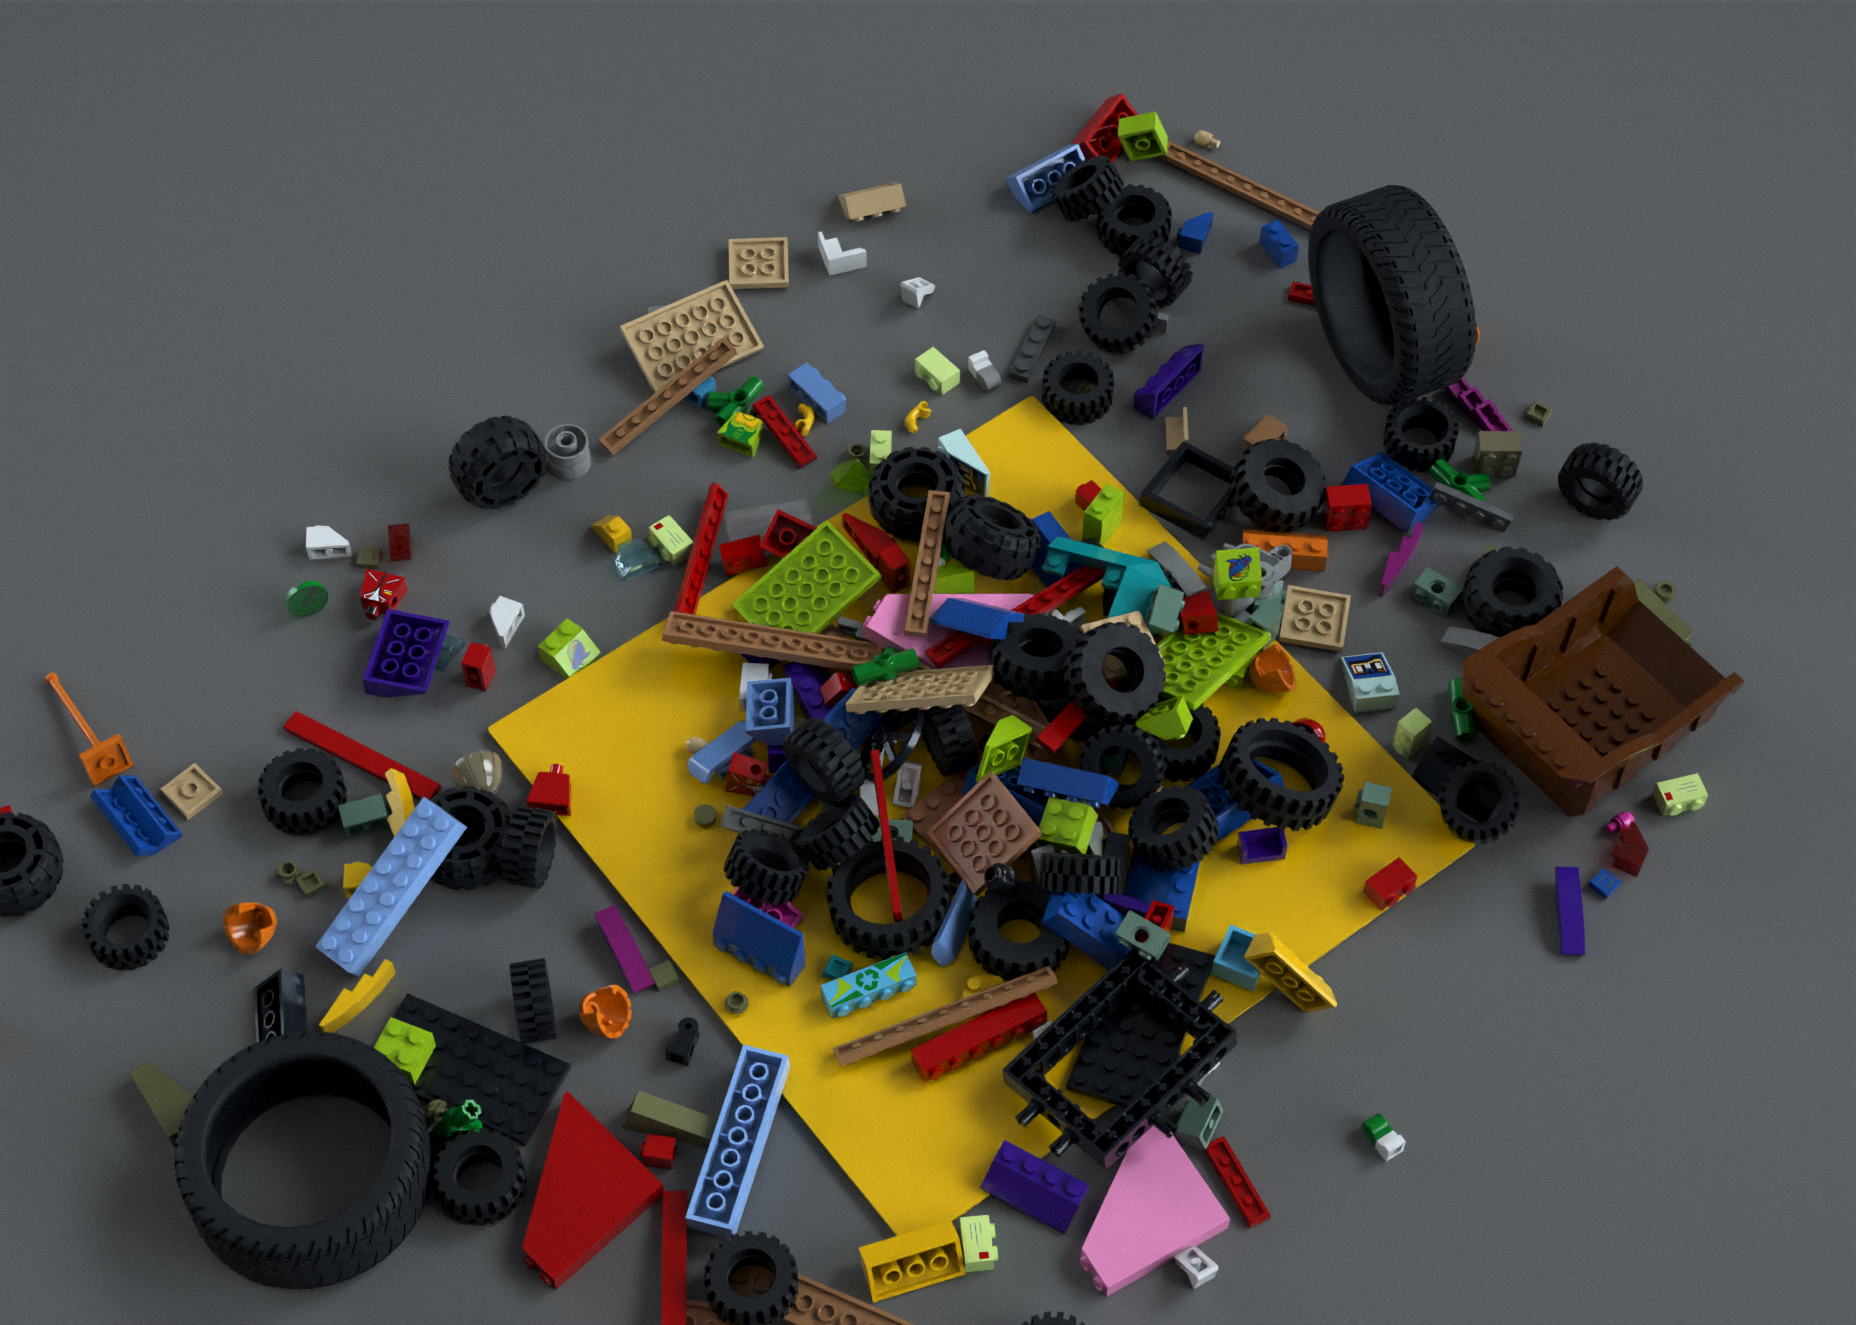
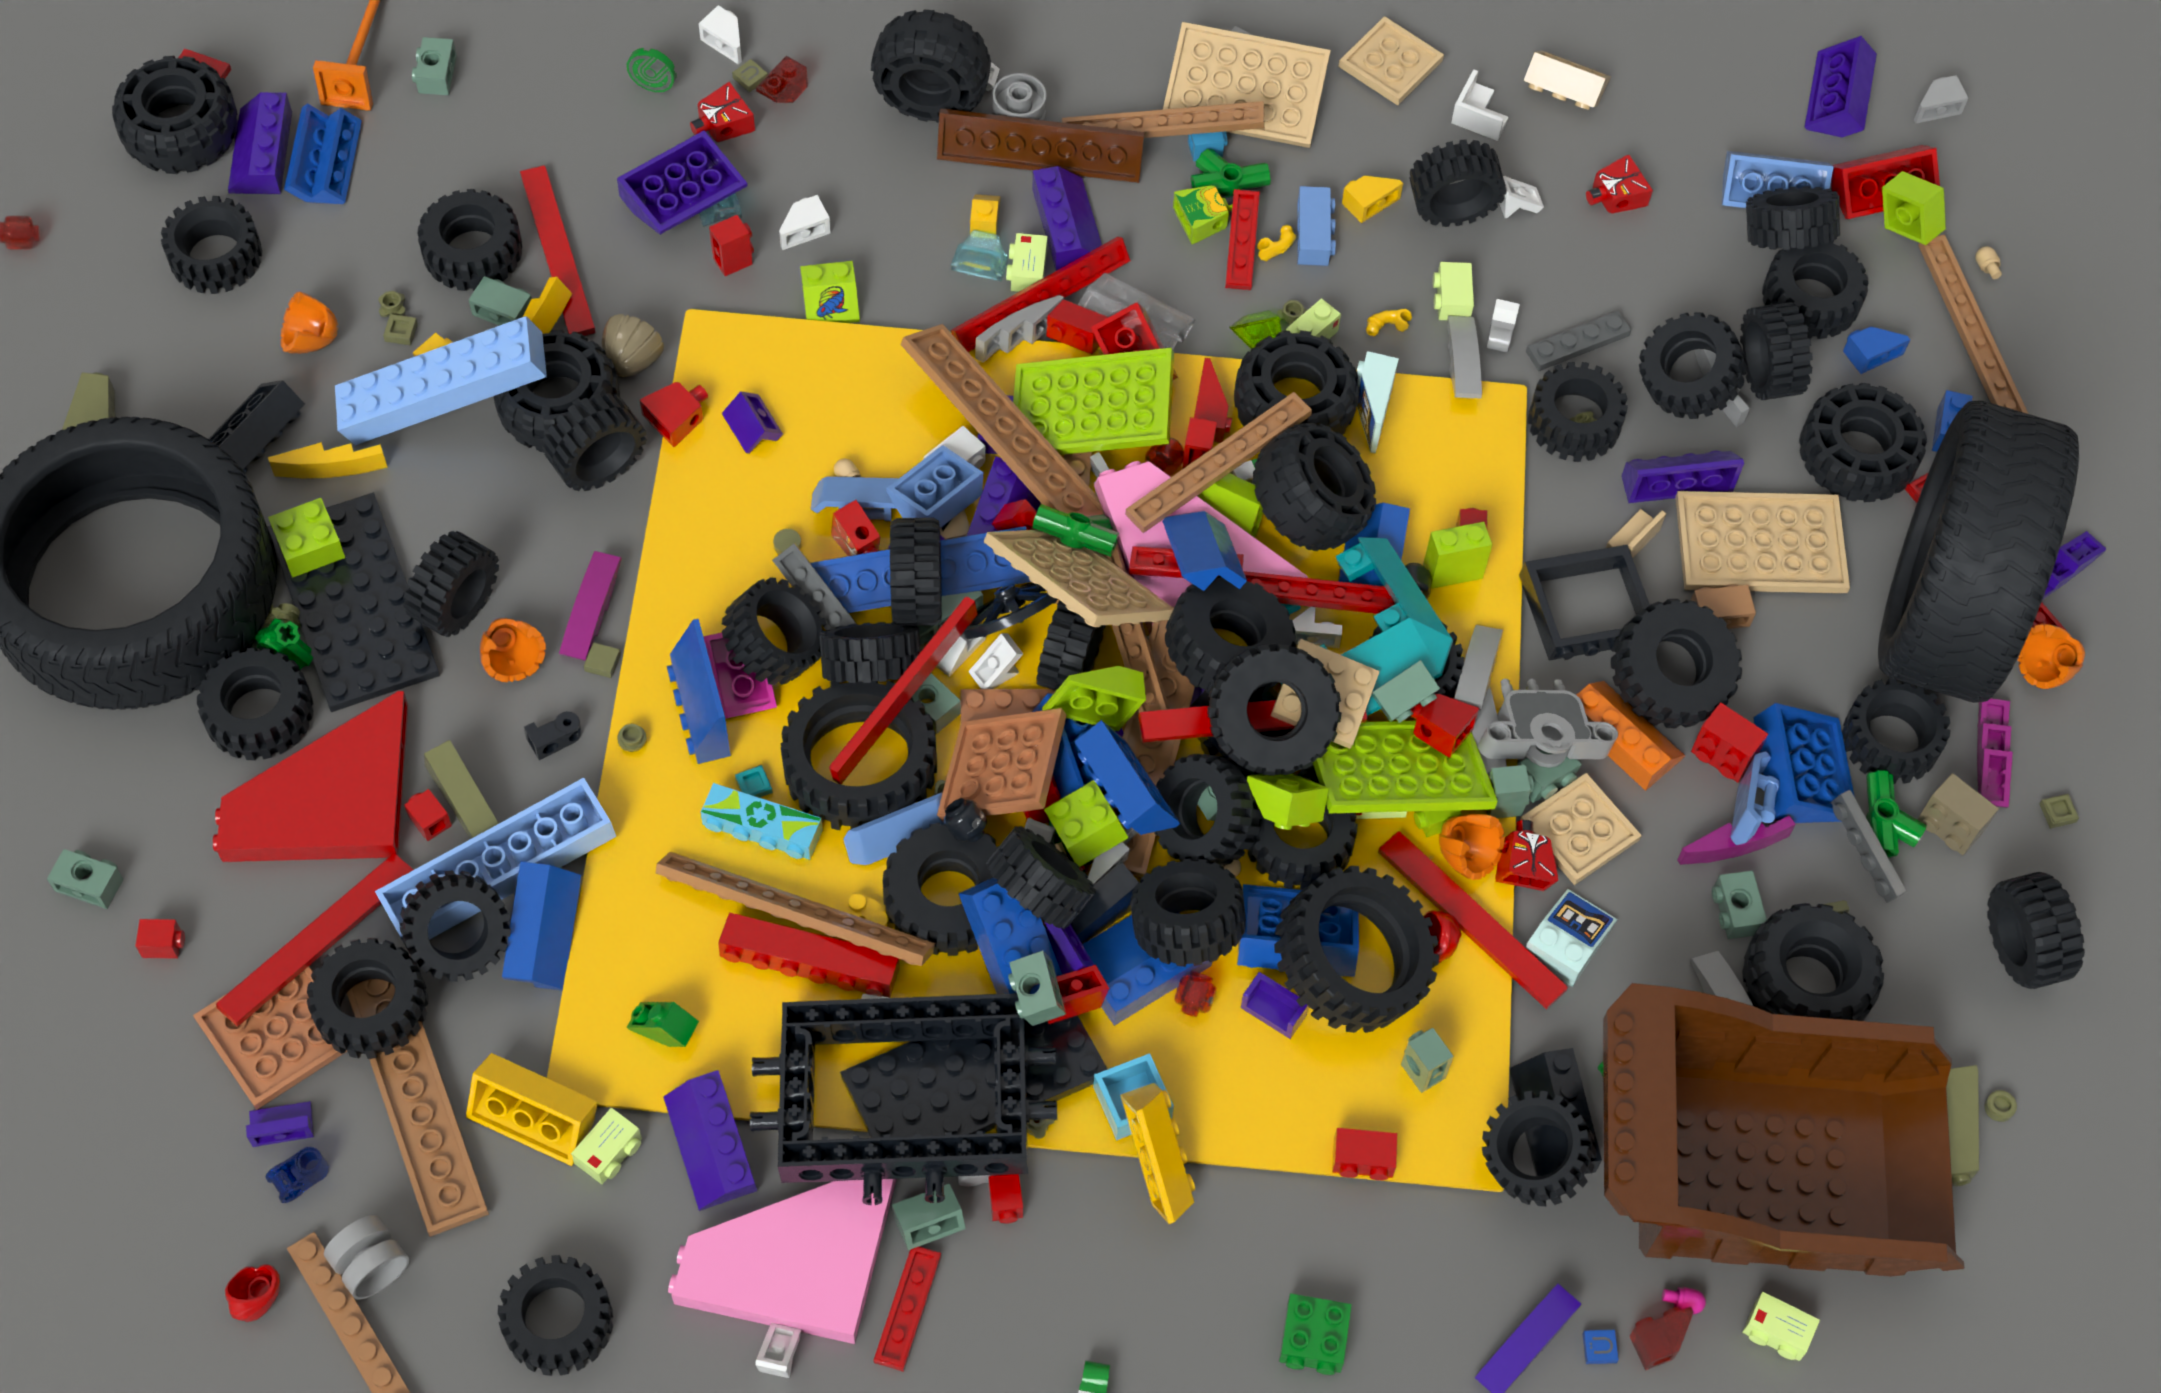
camera: 40 degrees right, 5 degrees up
tan tile [159,763,223,820] -> none
lime slope [1213,547,1262,600] -> none
yellowish green brick [1392,708,1432,759] -> none
none -> dark purple slope [228,92,292,194]
none -> black tyre [399,870,511,982]
none -> sand green brick [412,37,457,95]
none -> blue slope [502,861,582,991]
none -> green slope [626,1002,699,1047]
none -> dark purple panel [722,391,783,454]
none -> reddish brown plate [937,109,1144,183]
none -> light grey slope [975,295,1064,363]
none -> red brick [988,1174,1023,1224]
none -> dark purple slope [1032,166,1102,271]
none -> clear red head [1145,438,1184,476]
none -> clear red head [1174,971,1217,1017]
none -> green brick [1279,1293,1352,1375]
none -> yellow slope [1342,176,1403,223]
none -> red tile [1378,831,1568,1010]
none -> black tyre [1409,139,1506,227]
none -> light grey slope [1447,316,1482,399]
none -> red torso [1495,820,1558,891]
none -> red torso [1586,155,1653,214]
none -> tan plate [1675,491,1850,593]
none -> medium blue piece [1731,751,1780,845]
none -> black tyre [1799,383,1927,502]
none -> dark purple slope [1805,36,1877,137]
none -> light grey slope [1914,75,1968,124]

